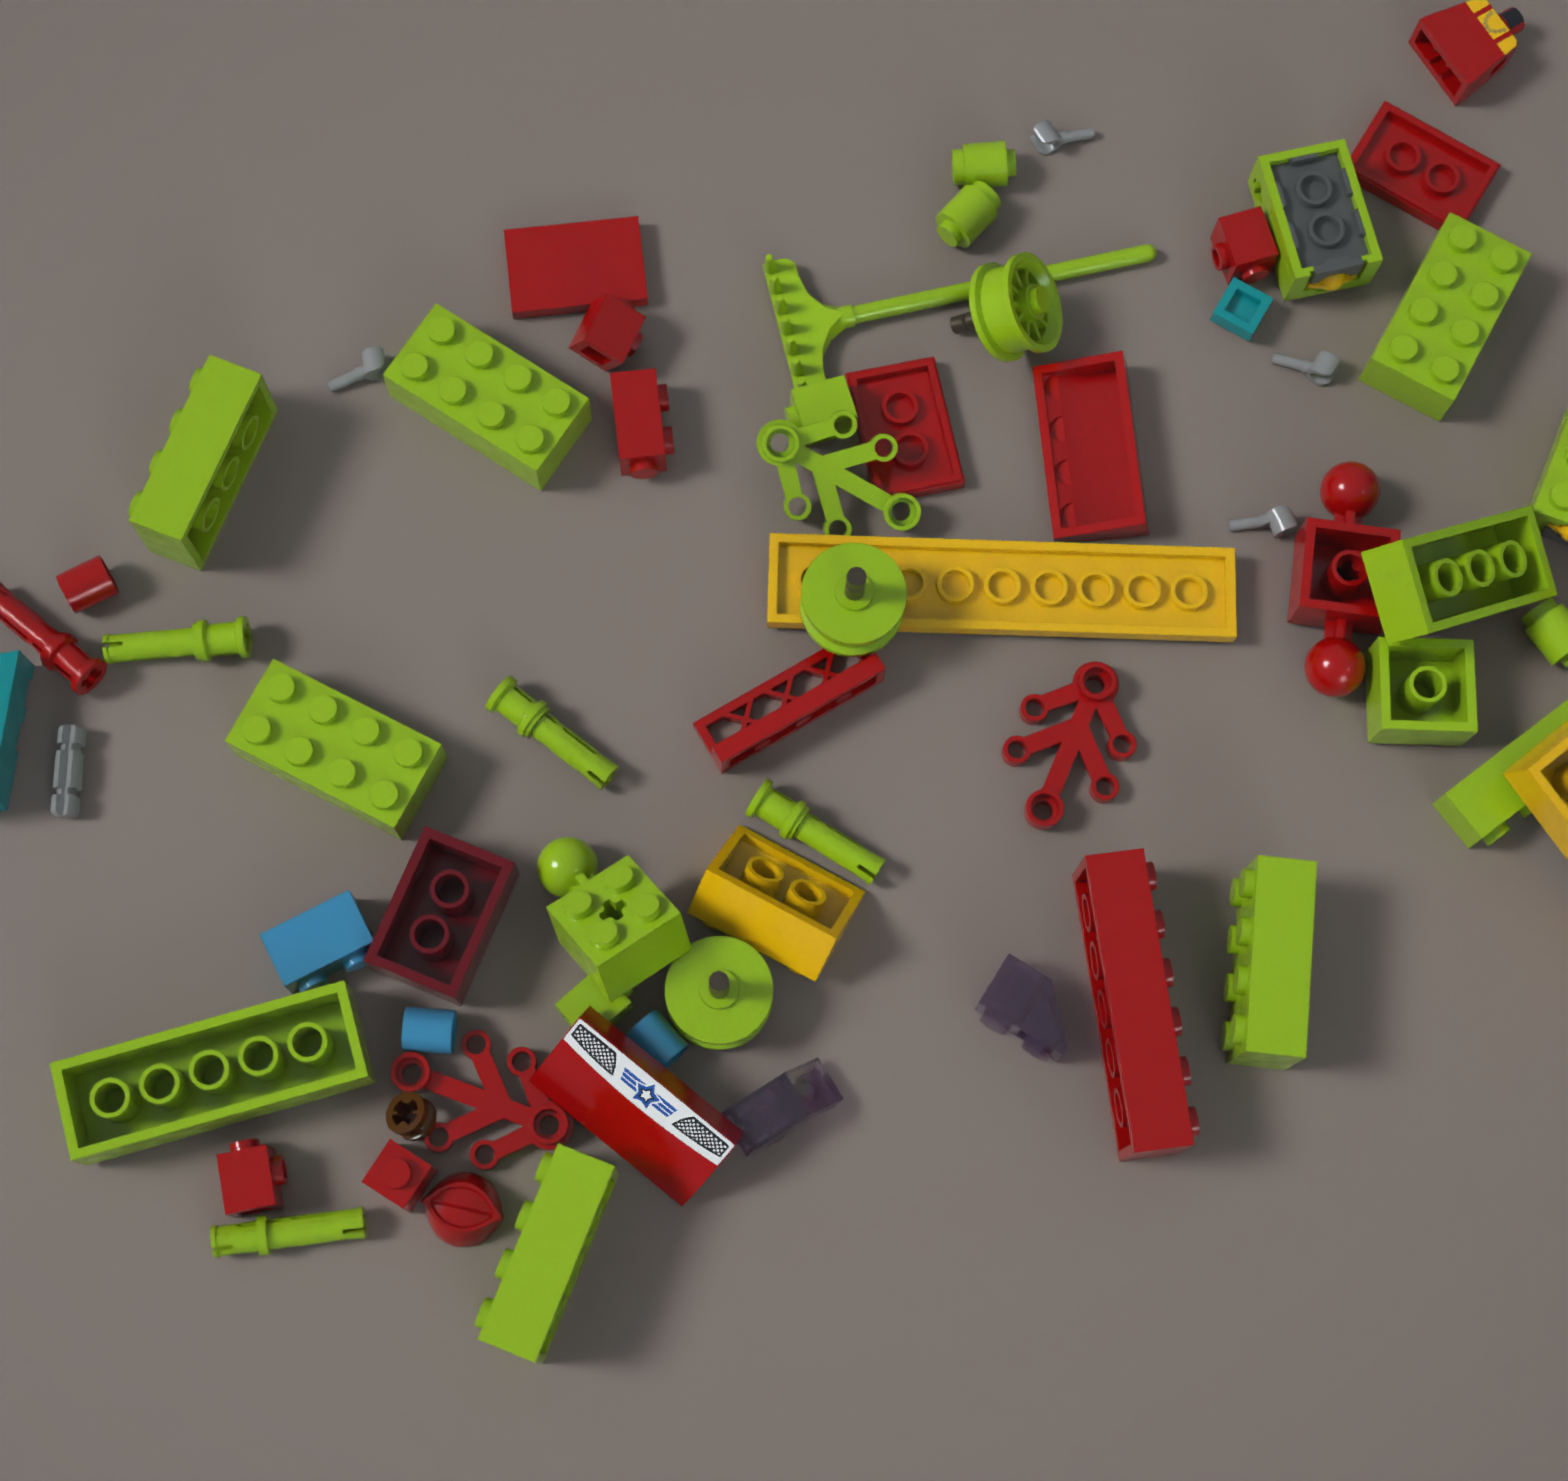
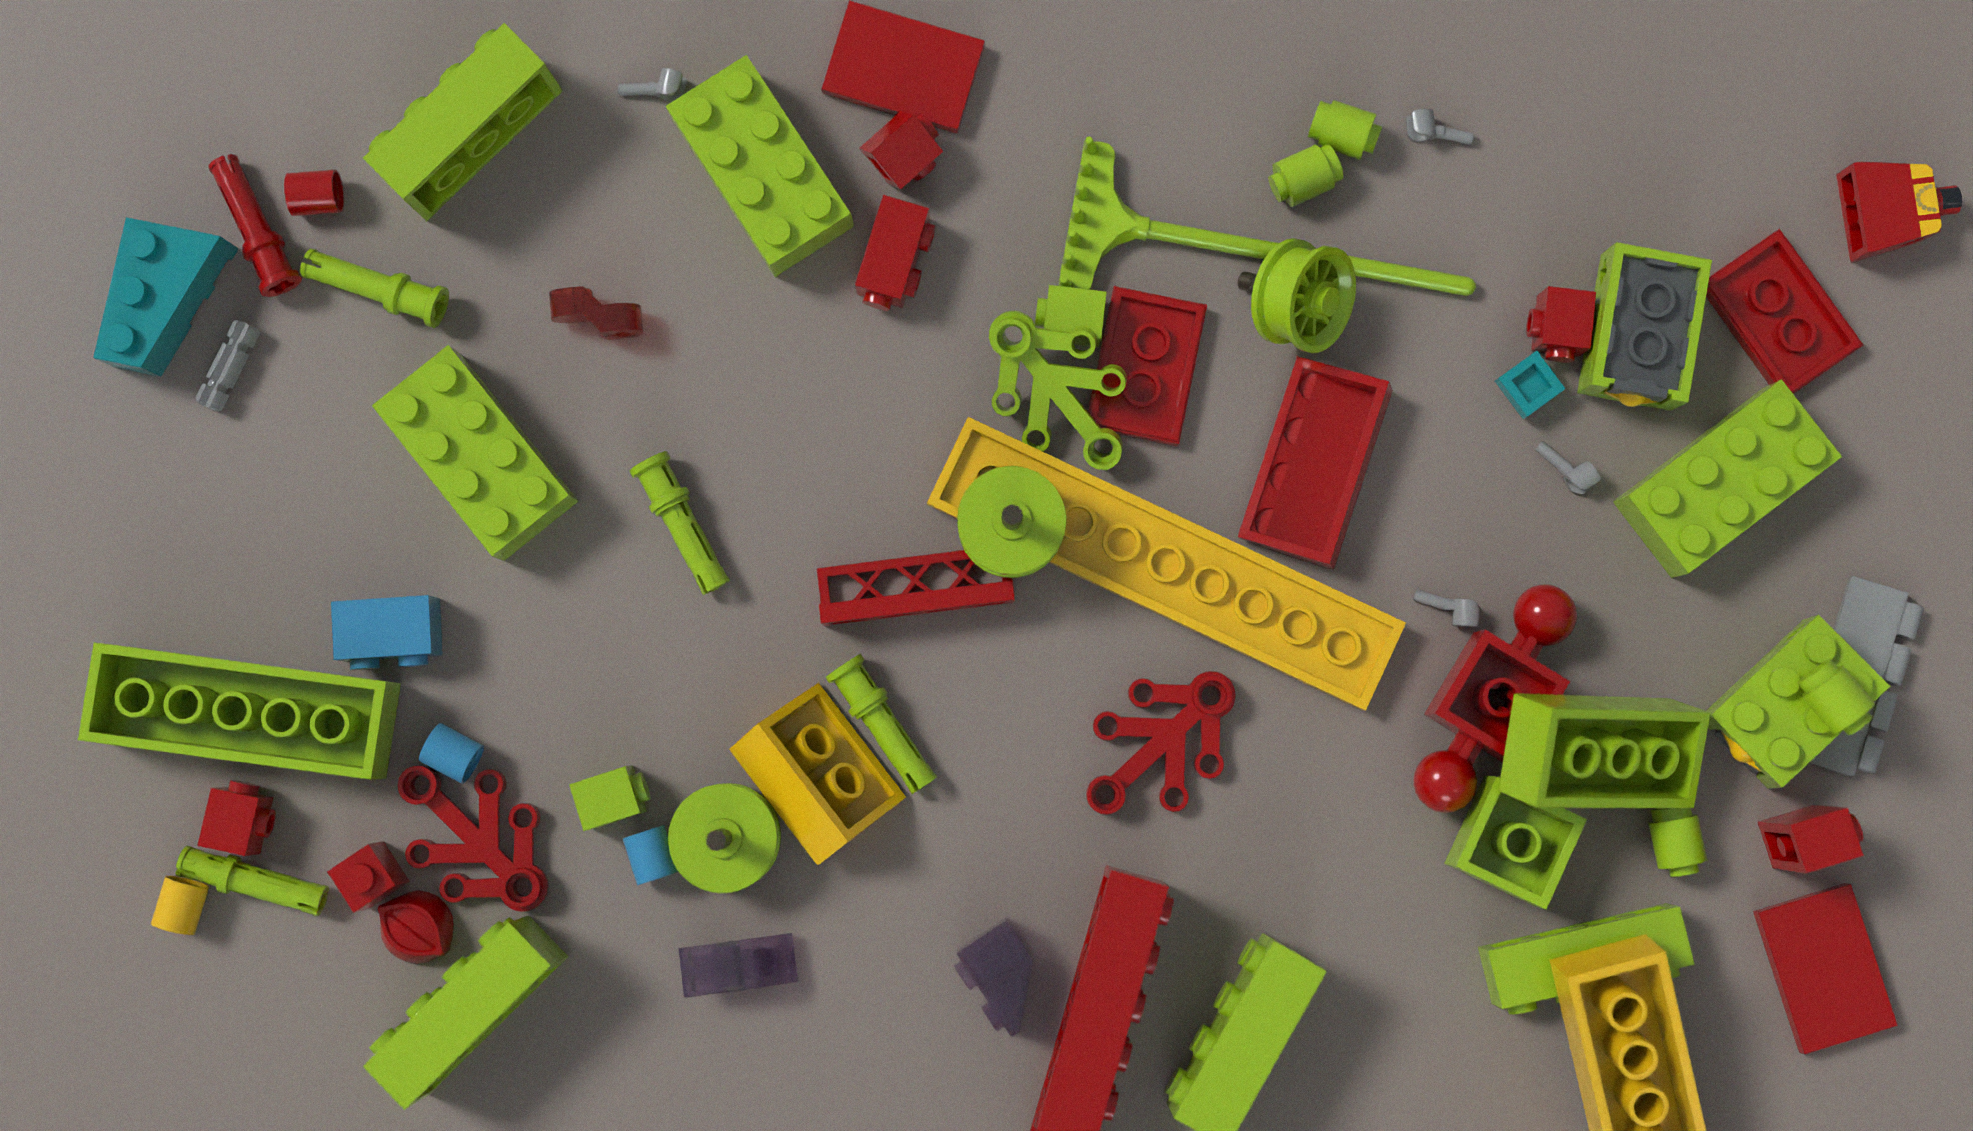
camera: 30 degrees right, 10 degrees up
dark red brick [363,826,519,1007] -> none
reddish brown bush [386,1091,437,1142] -> none
red slope [529,1006,744,1206] -> none
lime brick [537,837,692,1002] -> none
none -> yellow beam [151,875,209,935]
none -> clear red piece [549,286,643,340]

